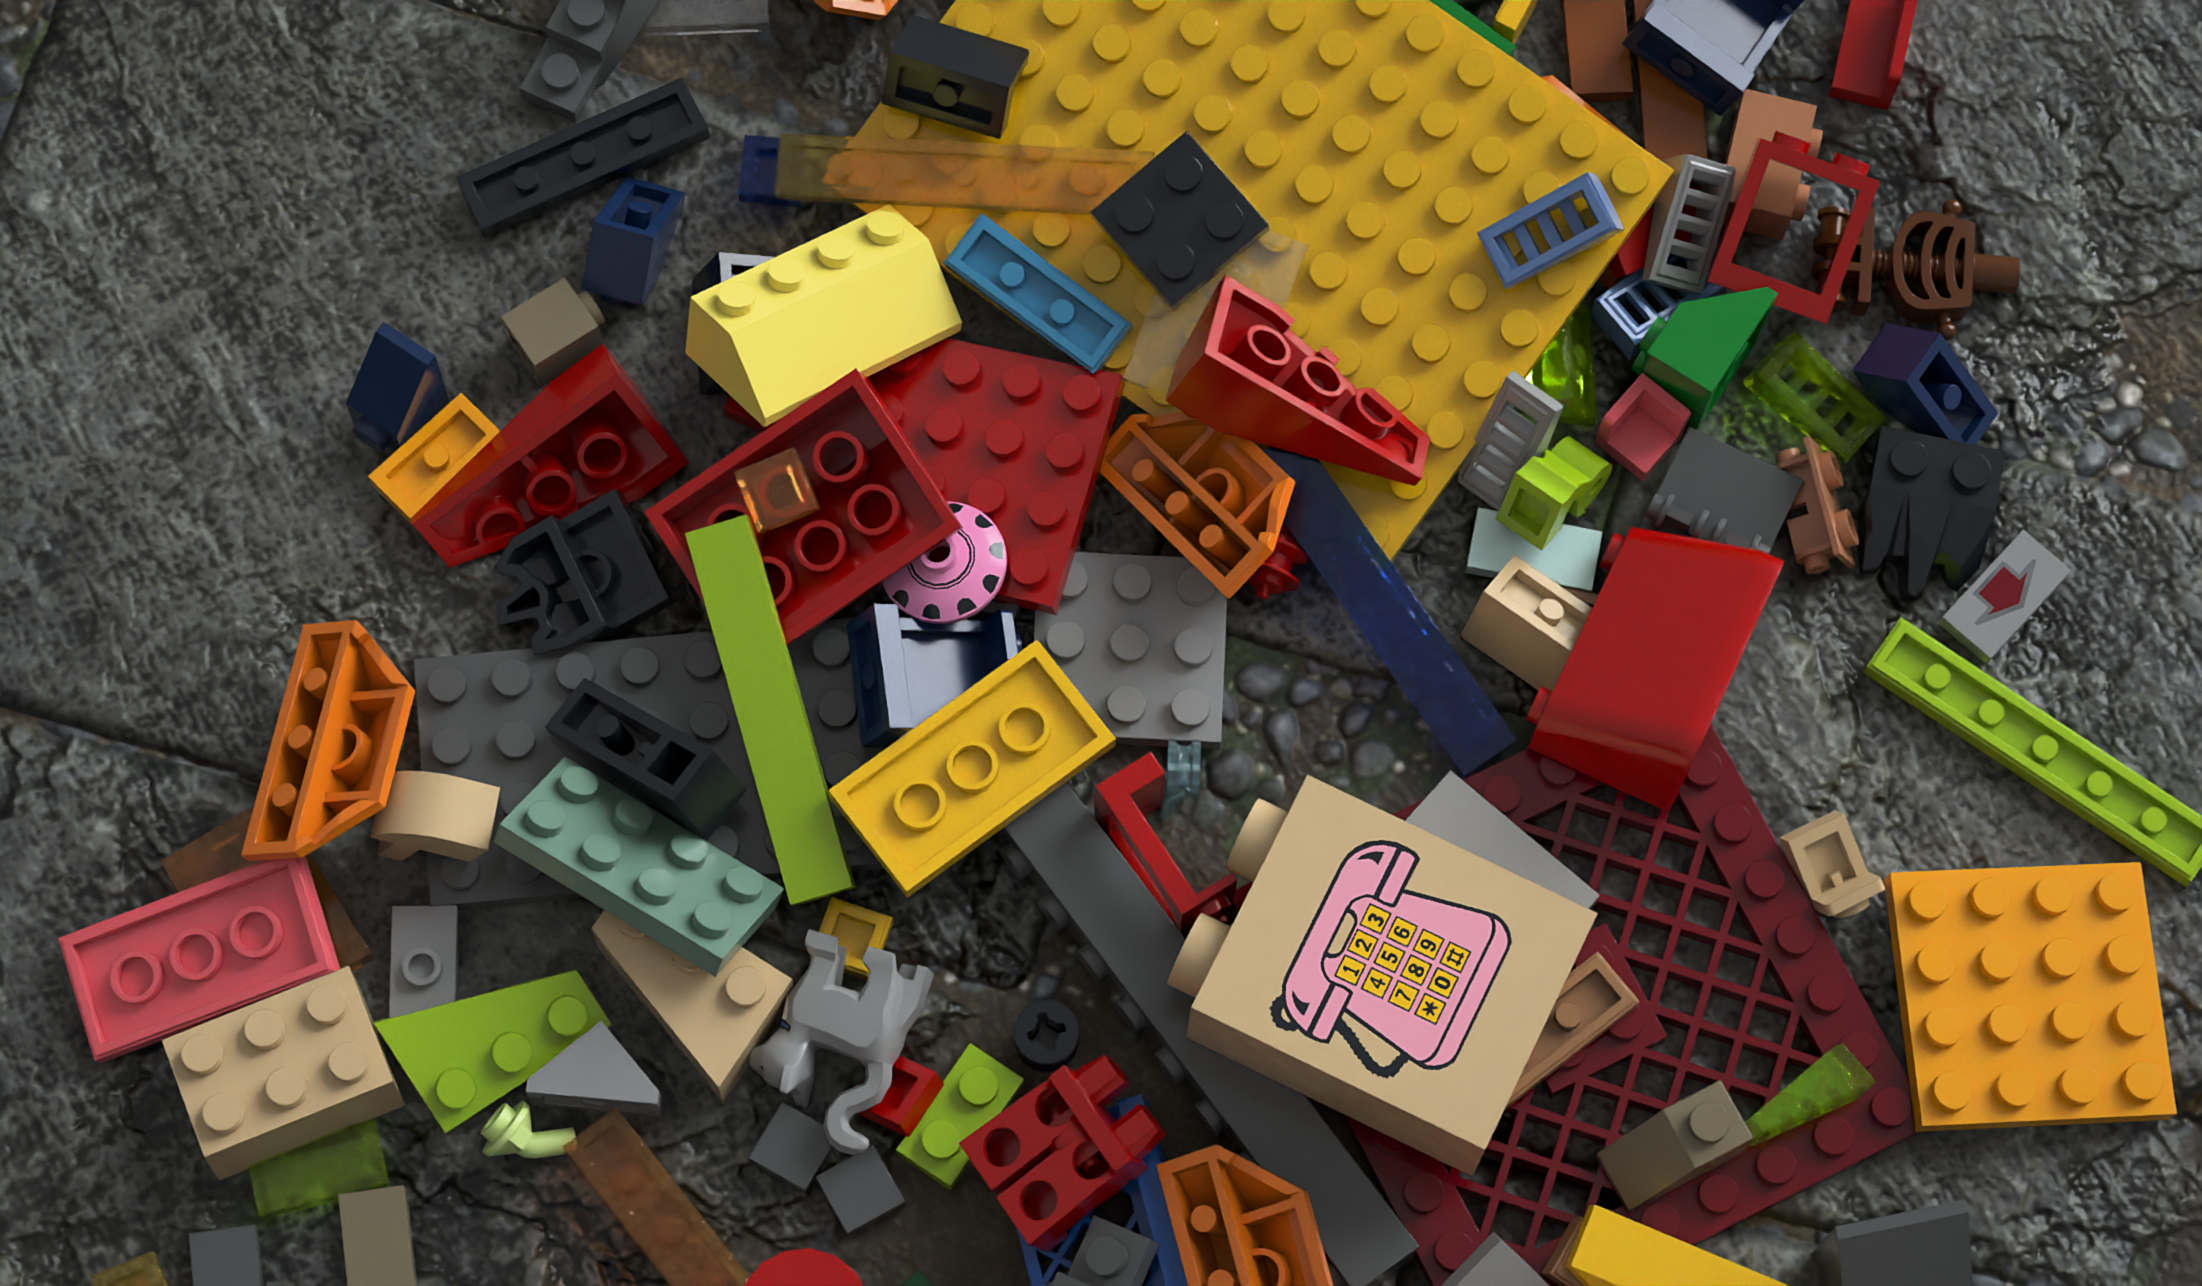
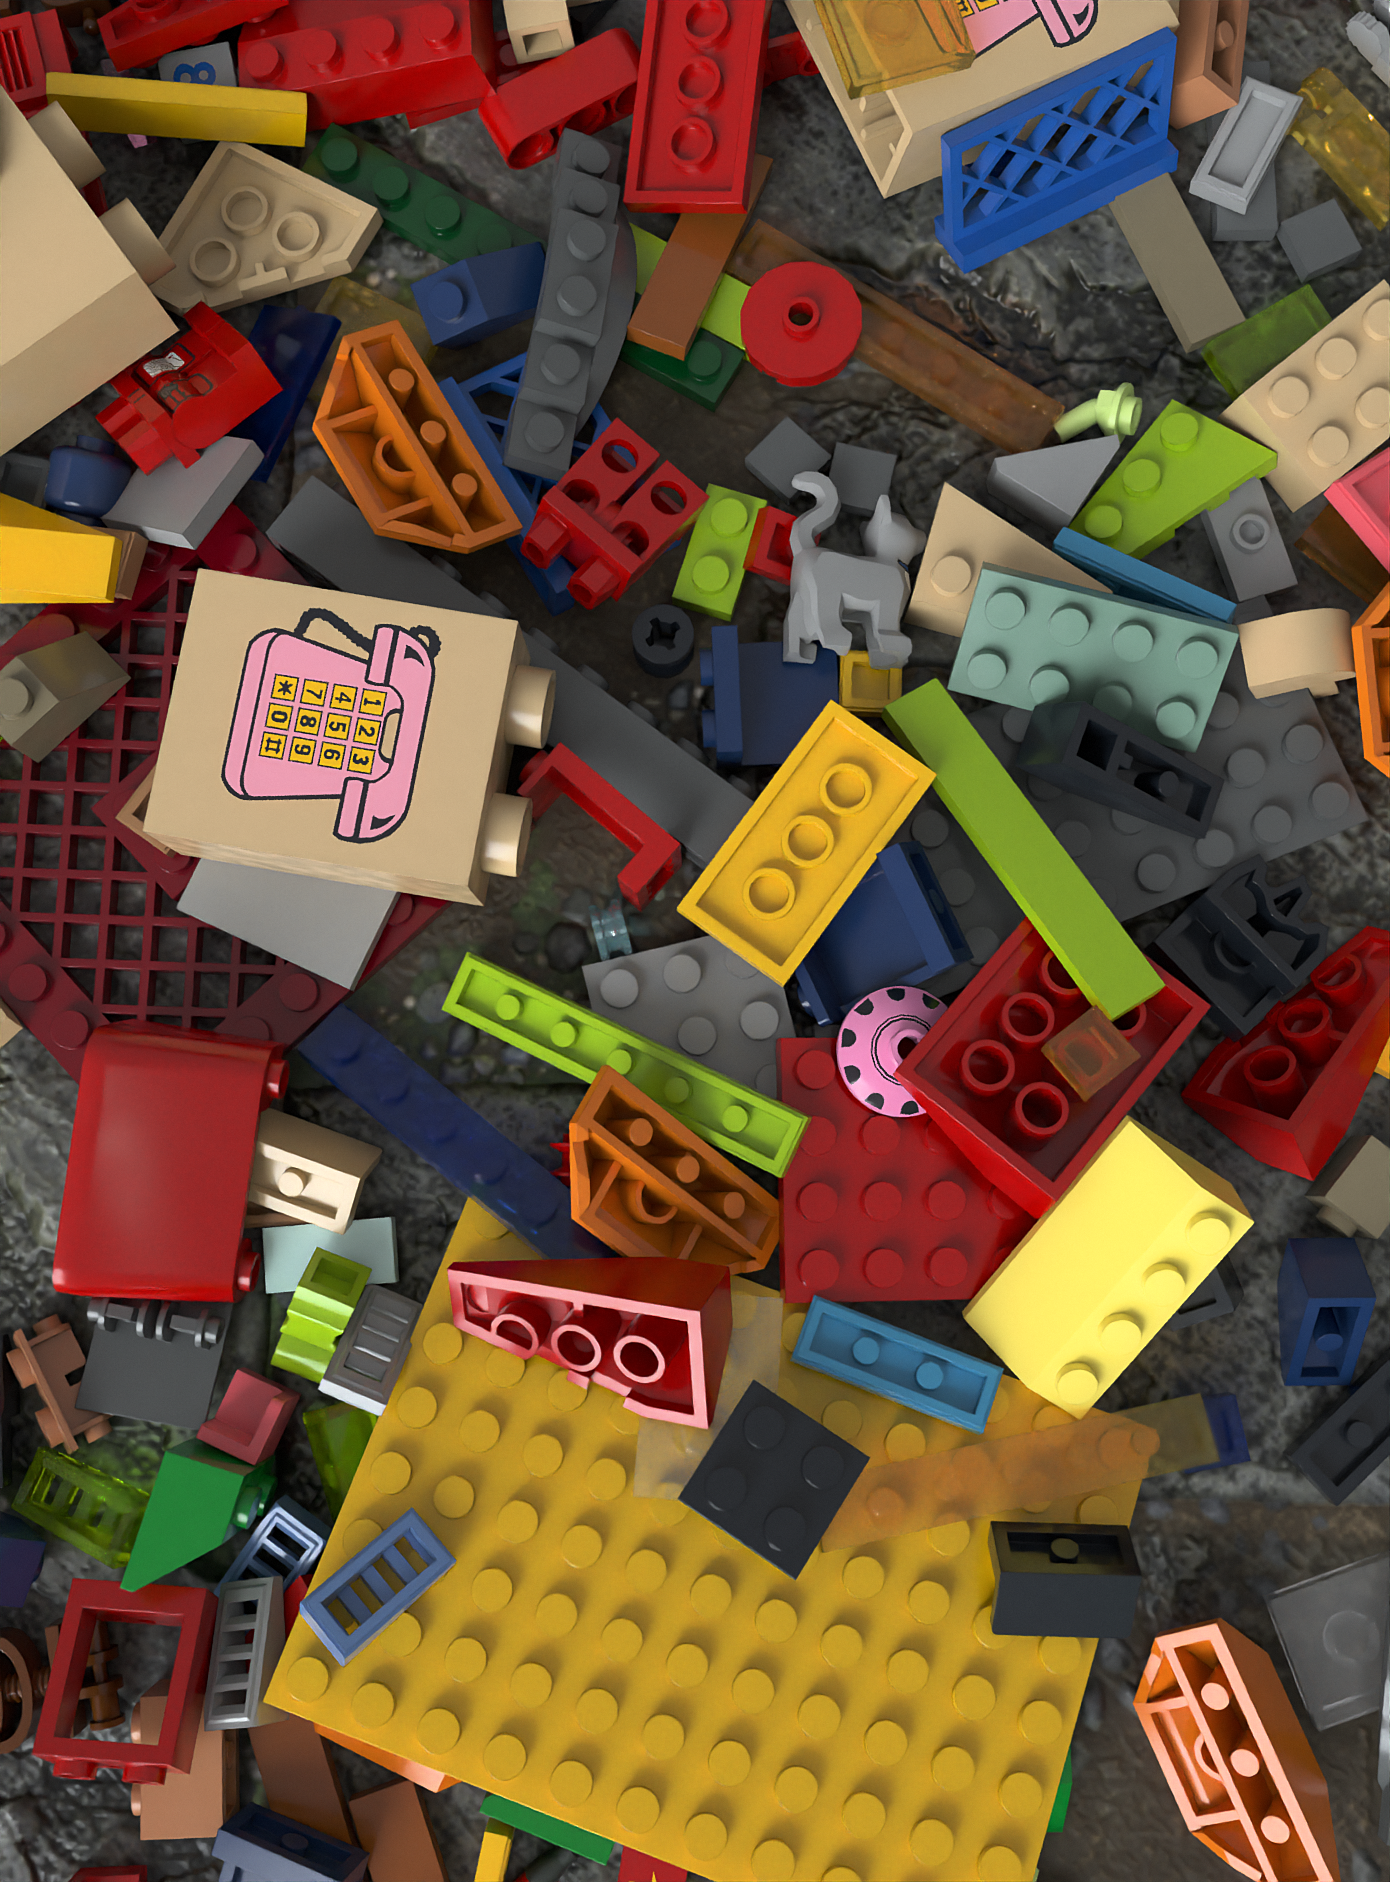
camera: 170 degrees right, 10 degrees up
none -> lime tile [441,952,812,1178]
none -> dark blue bracket [699,625,839,769]
none -> dark azure tile [1052,526,1237,624]

